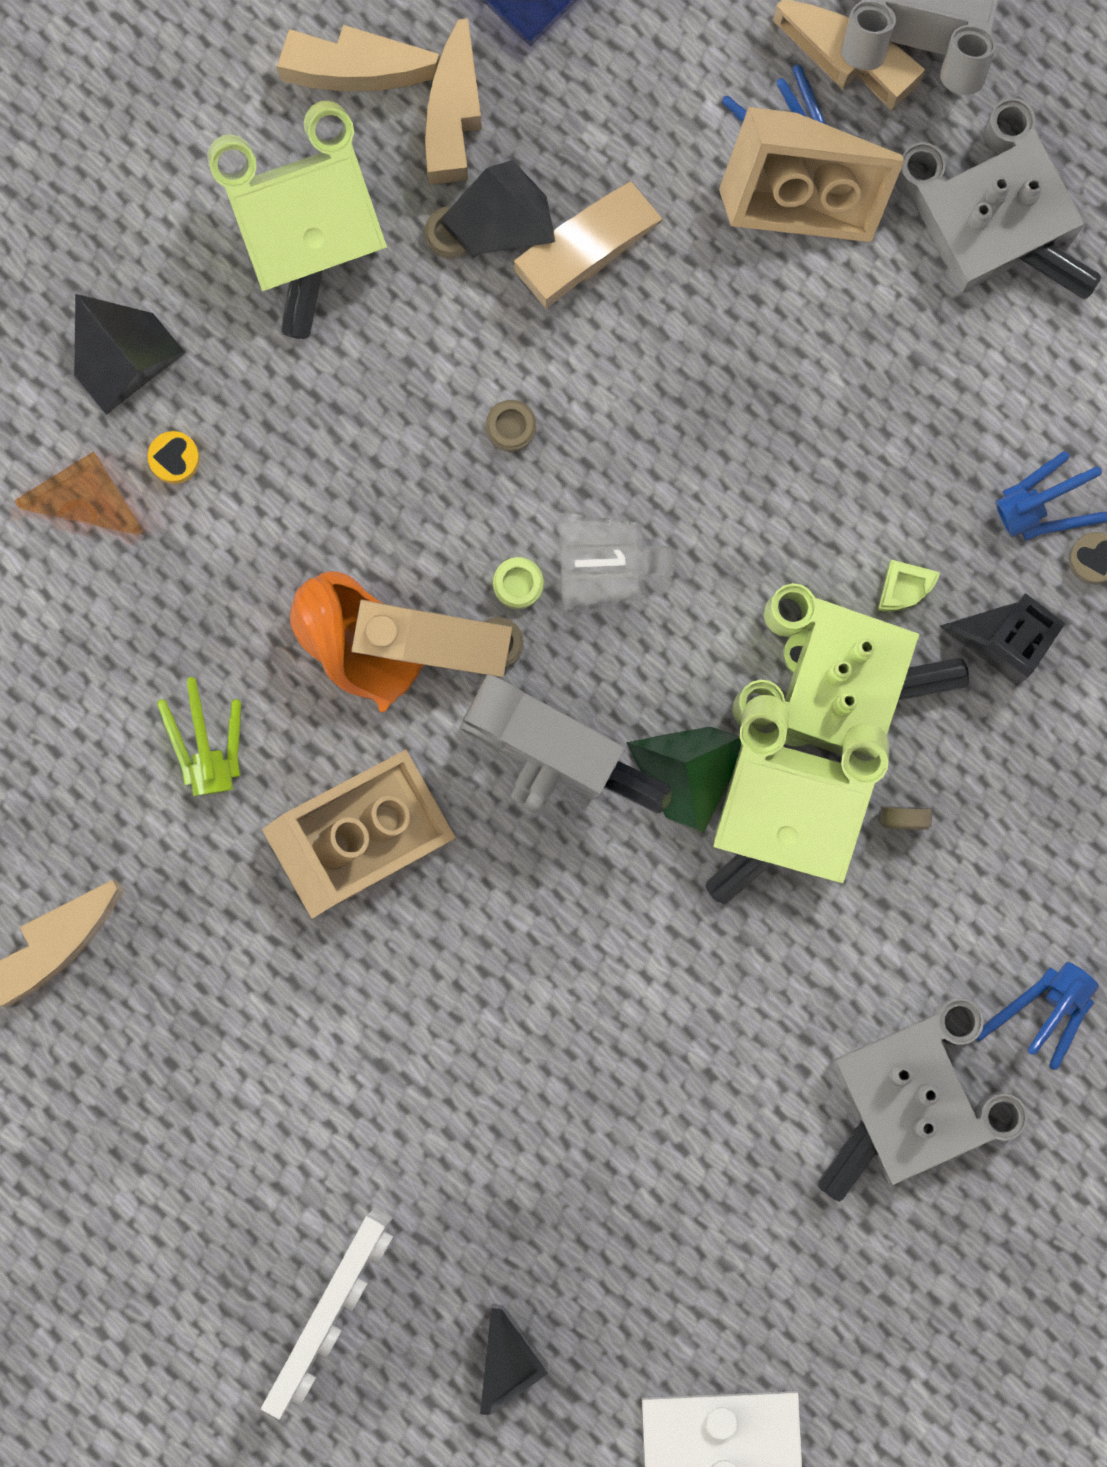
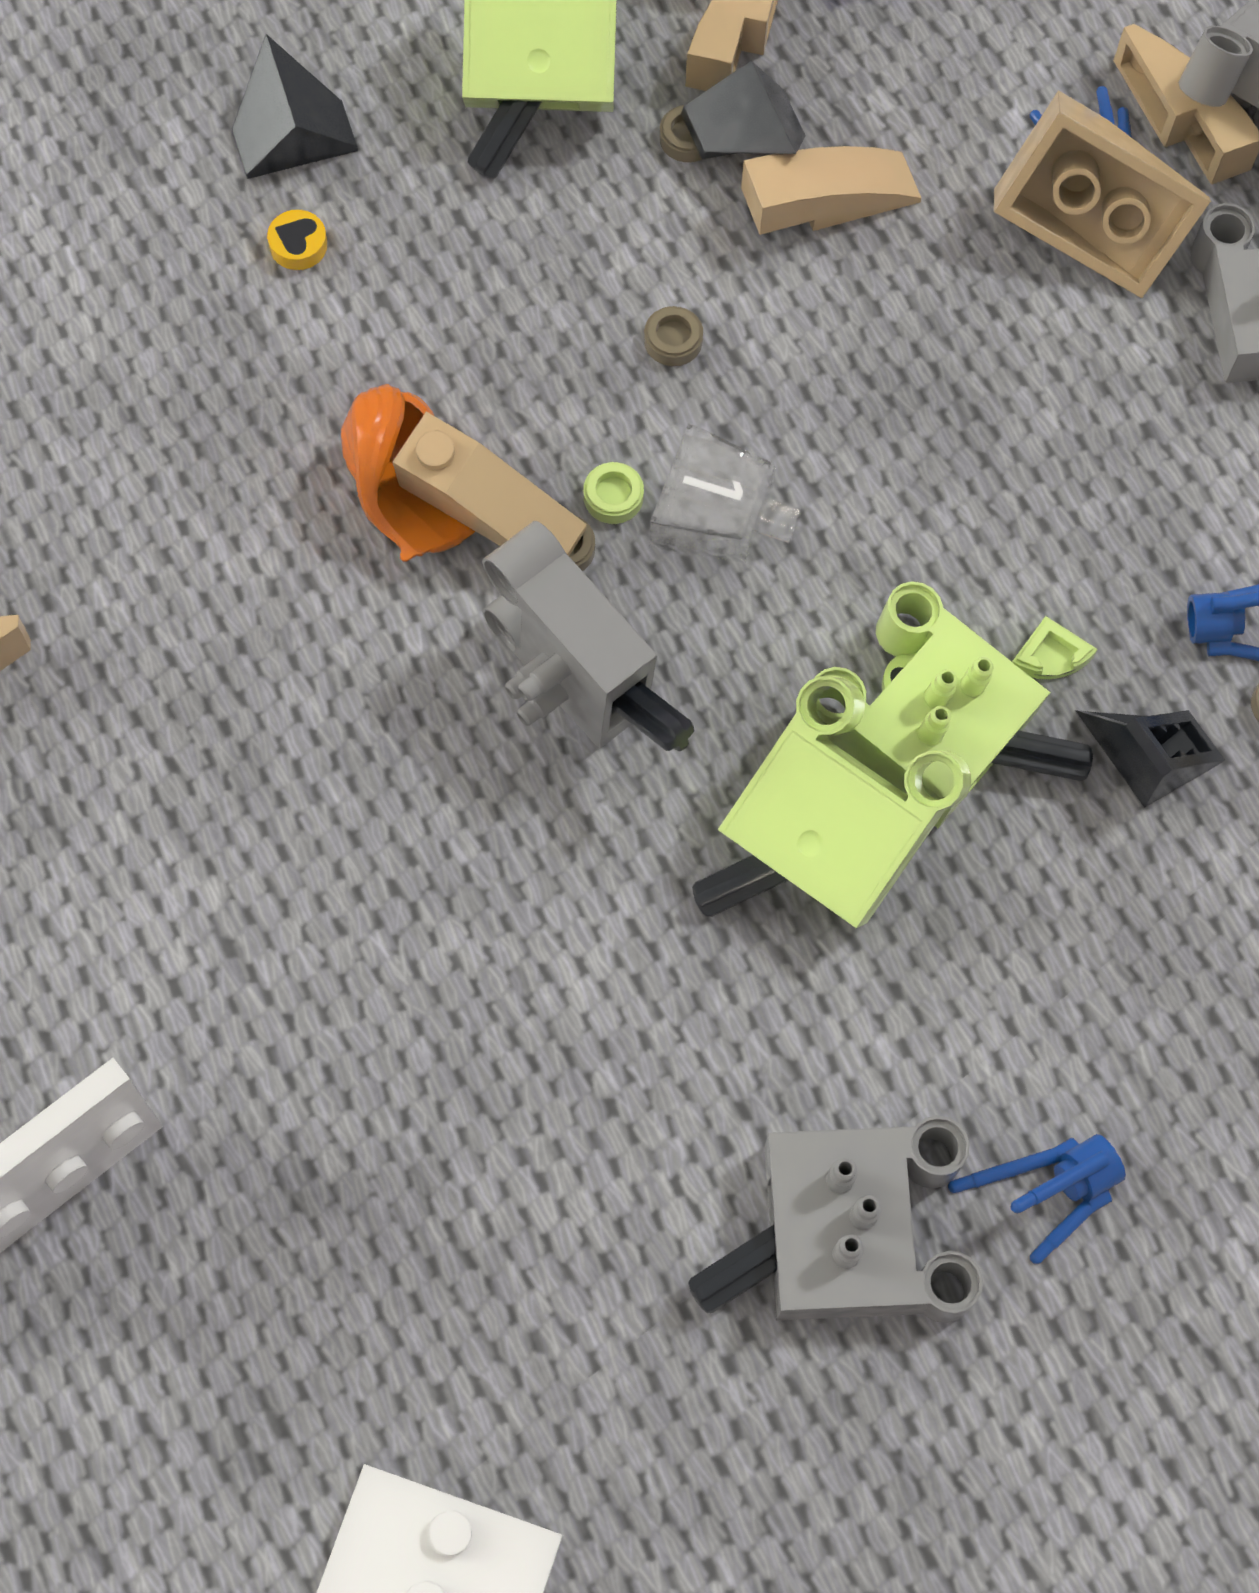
camera: 20 degrees right, 15 degrees down
clear orange tile [14,451,145,535] -> none
lime plant [157,677,241,796] -> none
tan slope [262,750,456,919] -> none
black slope [480,1304,548,1415] -> none
dark green slope [626,727,742,833] -> none
dark tan tile [880,806,932,830] -> none

